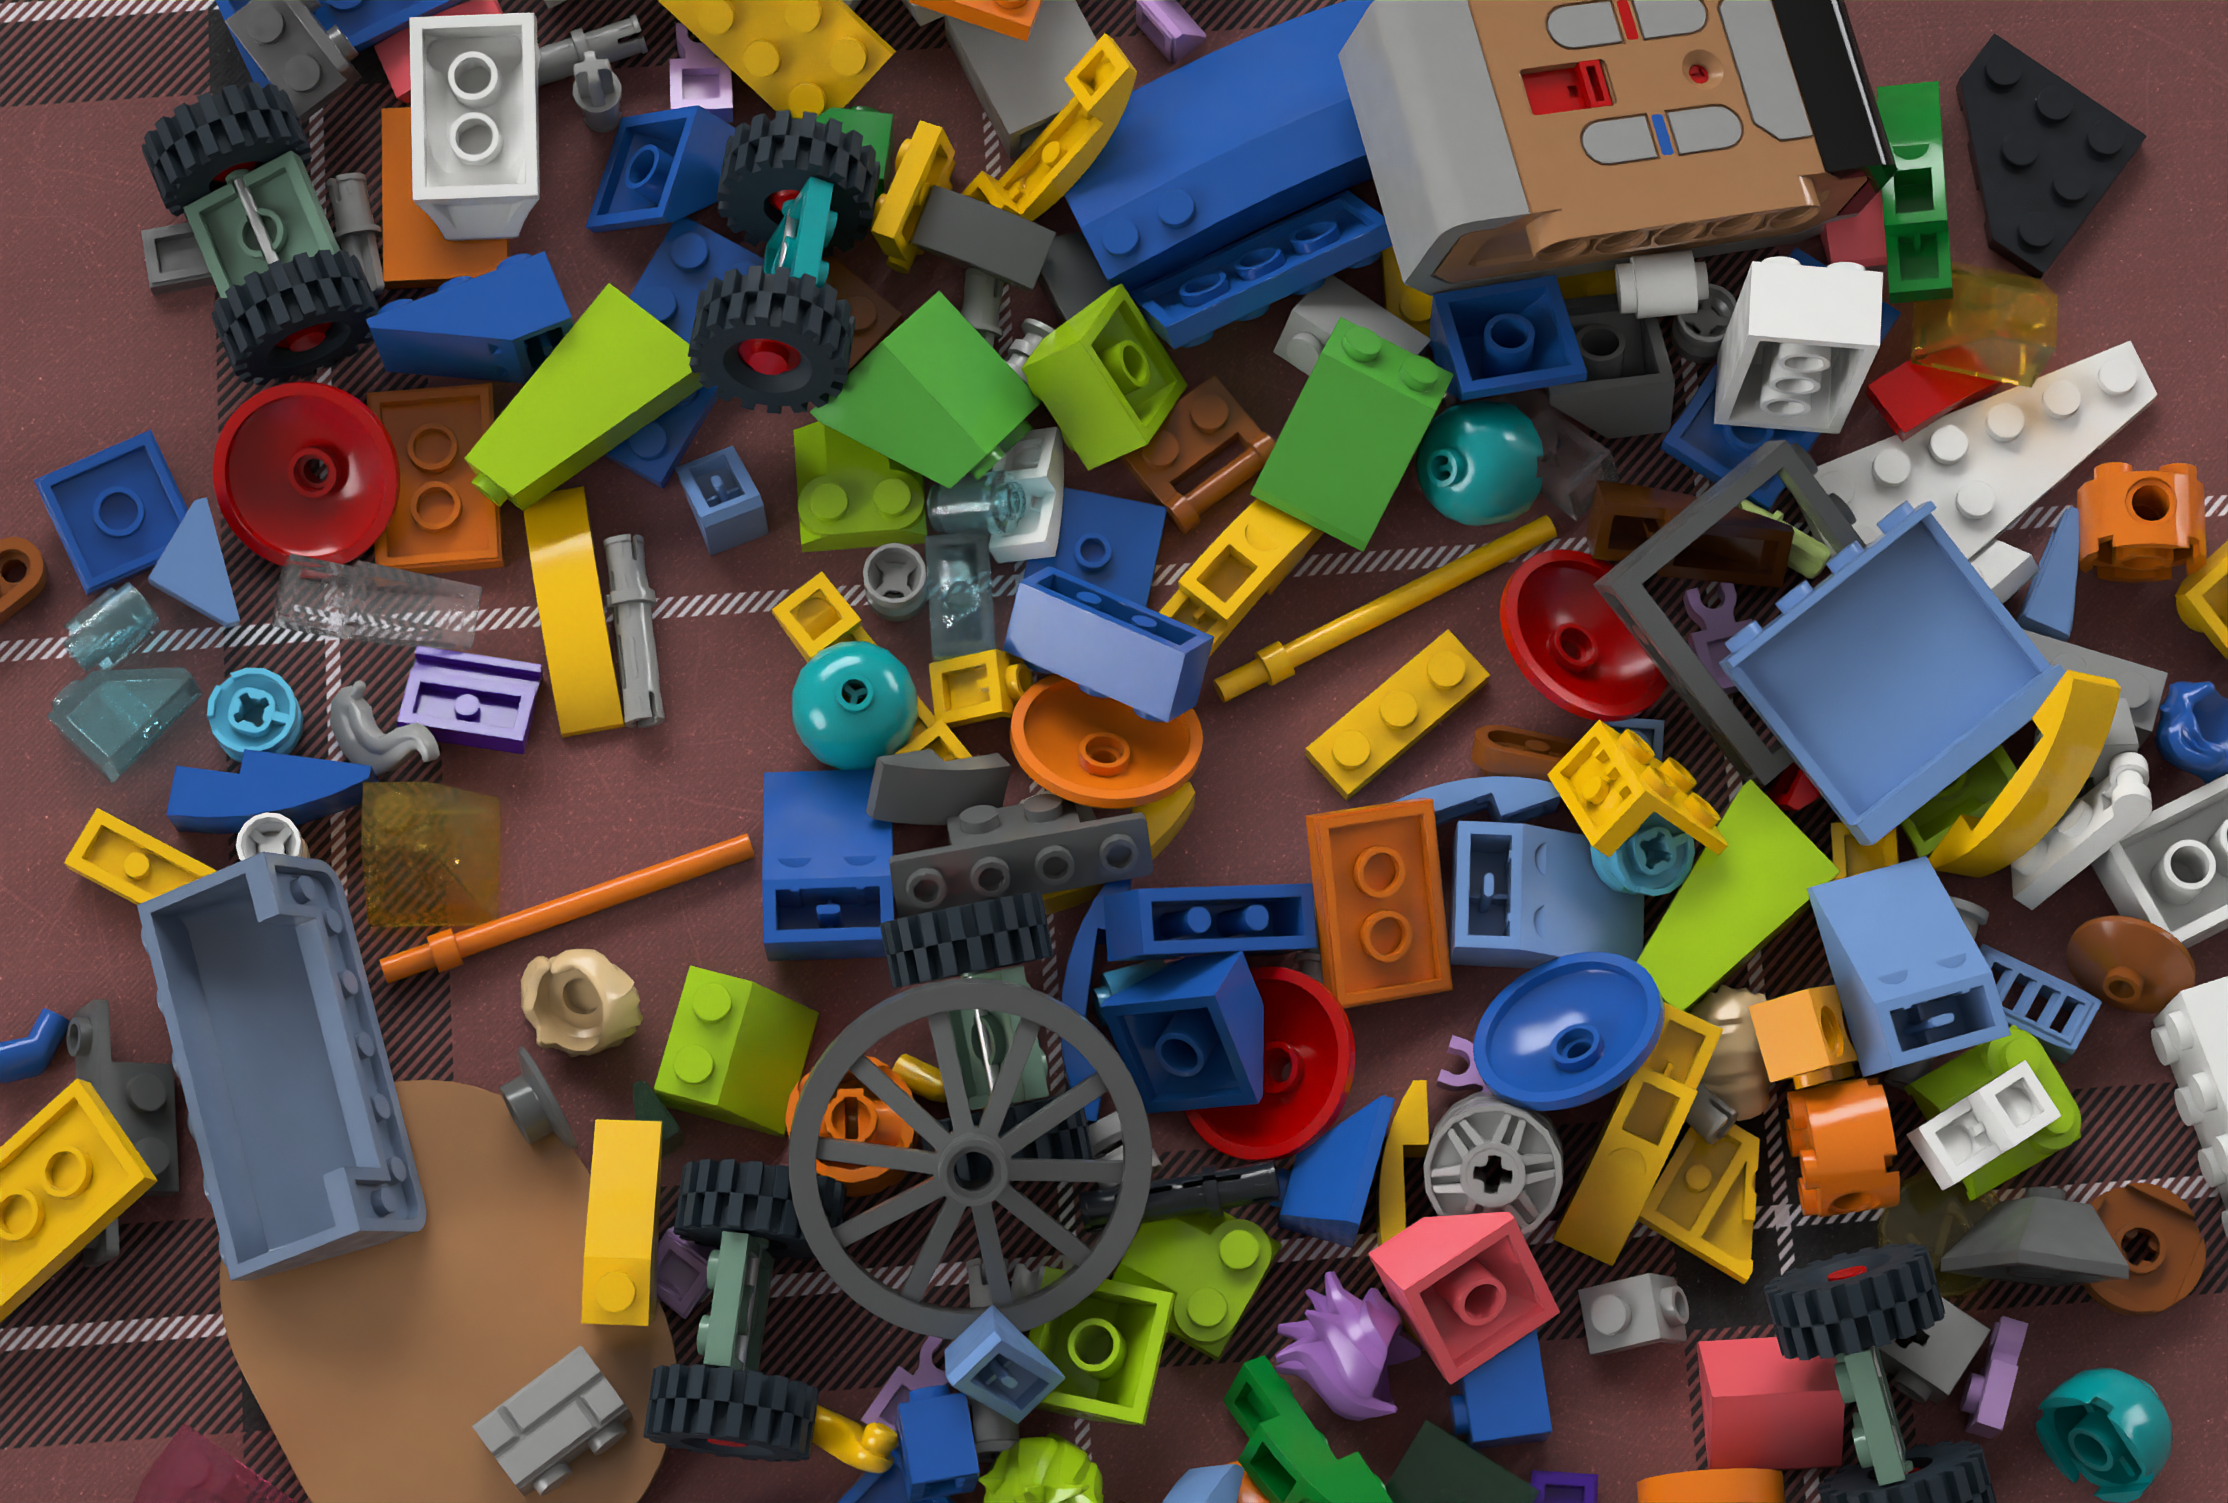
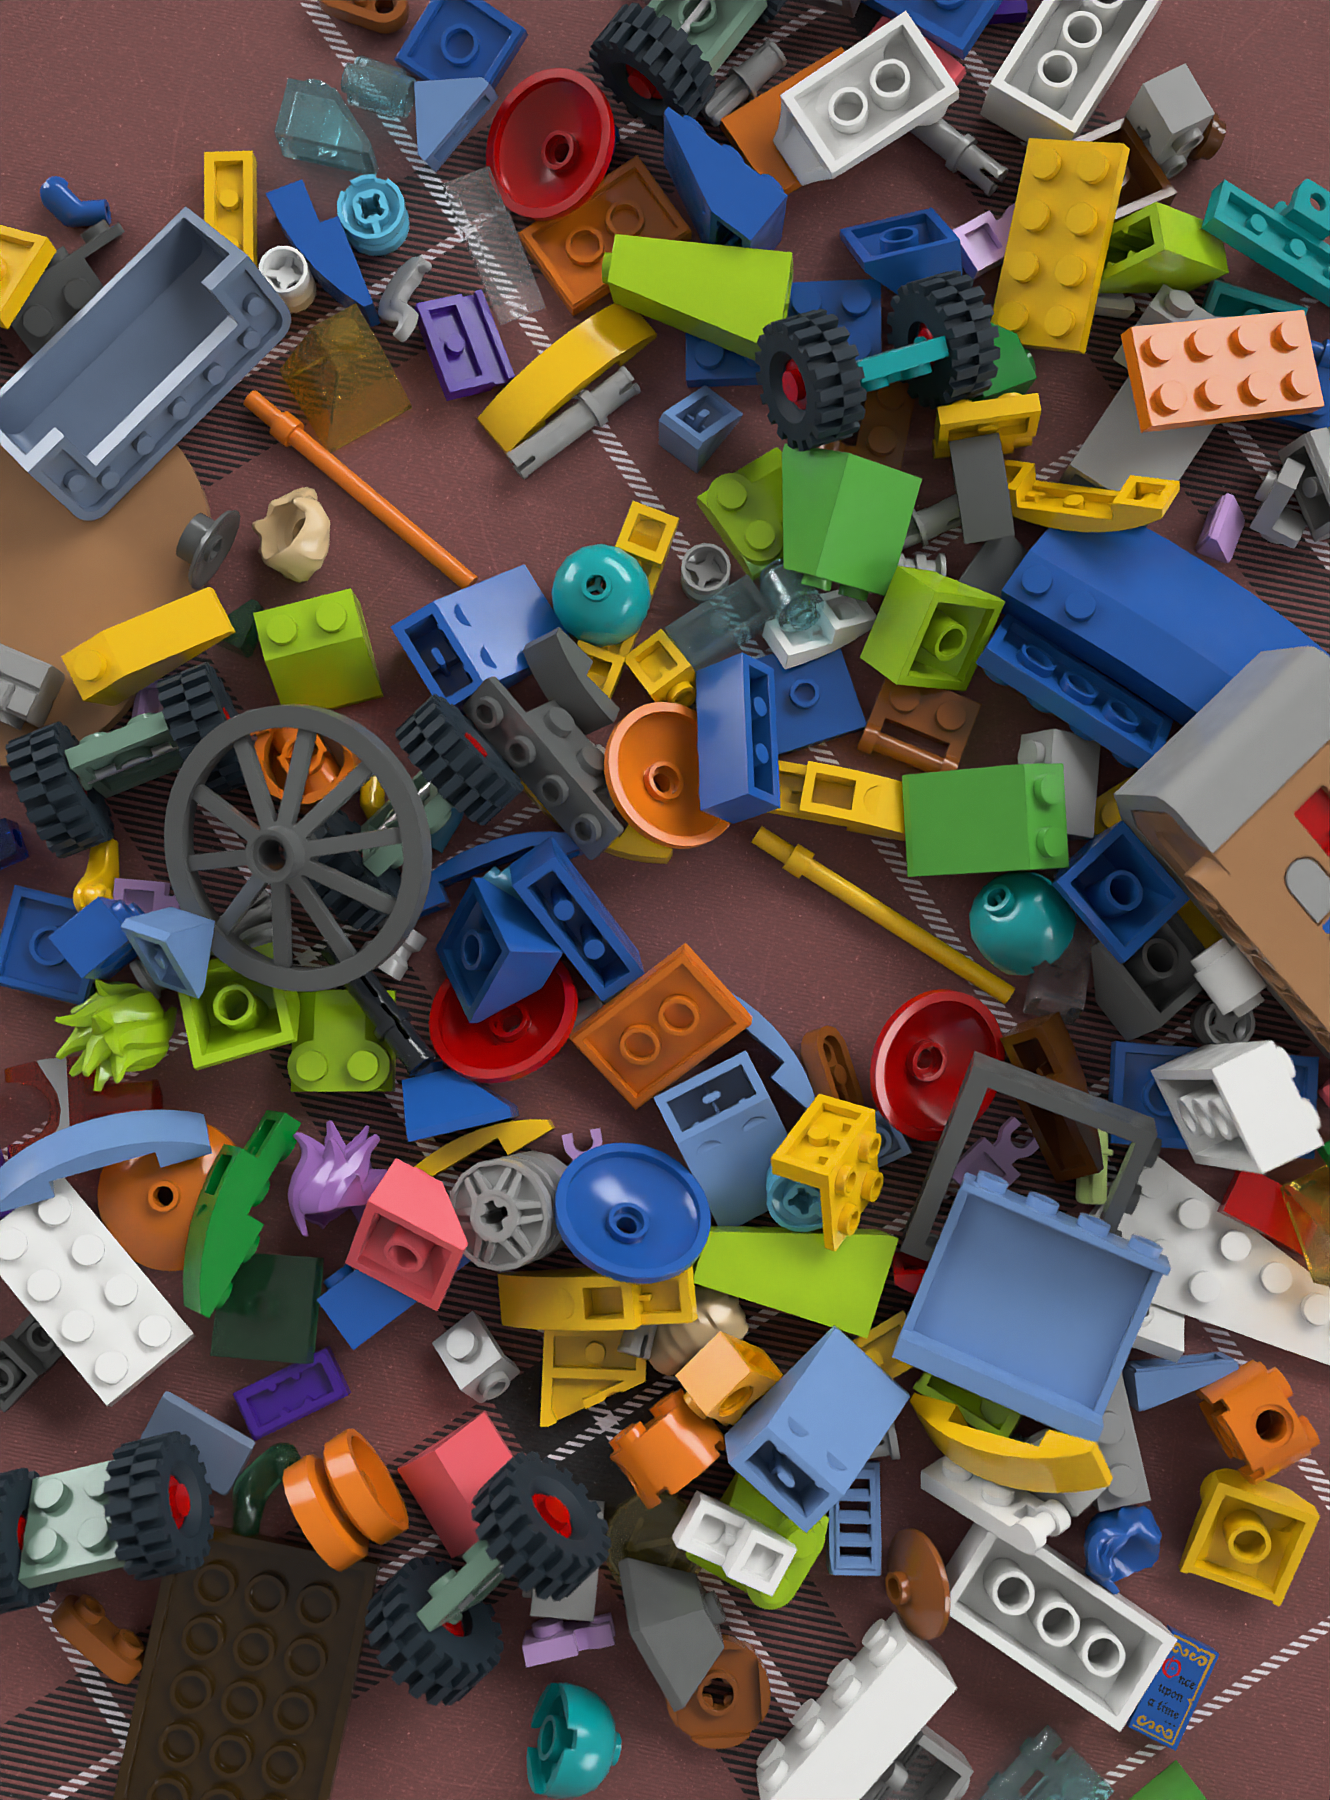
camera: 60 degrees right, 10 degrees up
light grey axle [573,51,622,133] -> none
yellow plate [1305,629,1490,801] -> none

